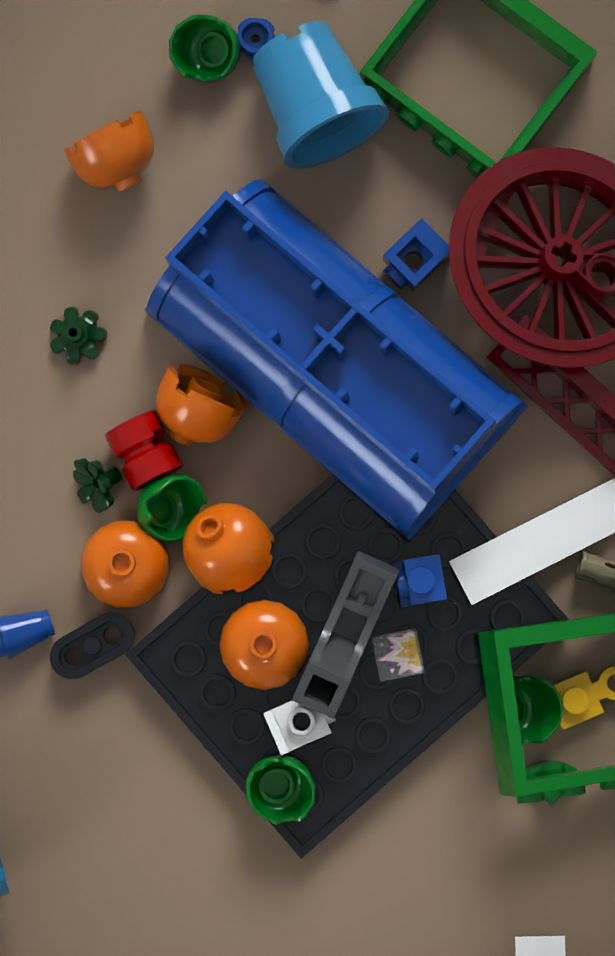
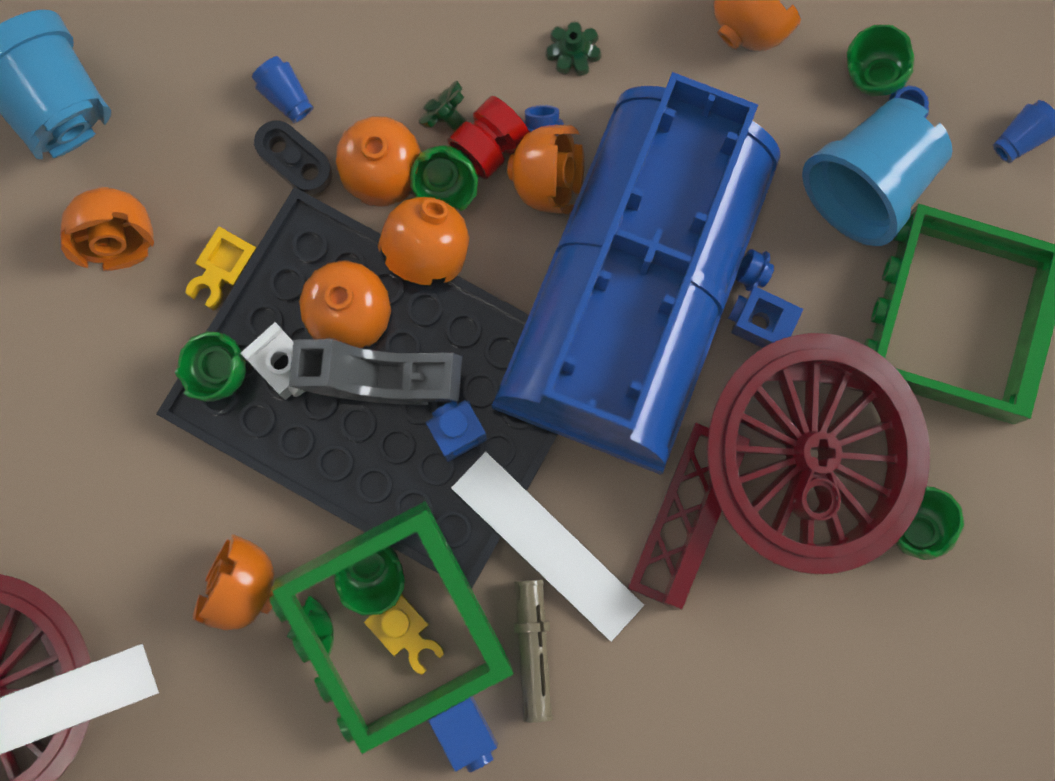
camera: 65 degrees right, 5 degrees down
clear tile [371,629,425,682] -> none
none -> orange cylinder [60,187,154,271]
none -> yellow plate [185,226,257,311]
none -> orange cylinder [193,534,275,630]
none -> blue plate [523,105,564,132]
none -> blue plate [735,249,774,291]

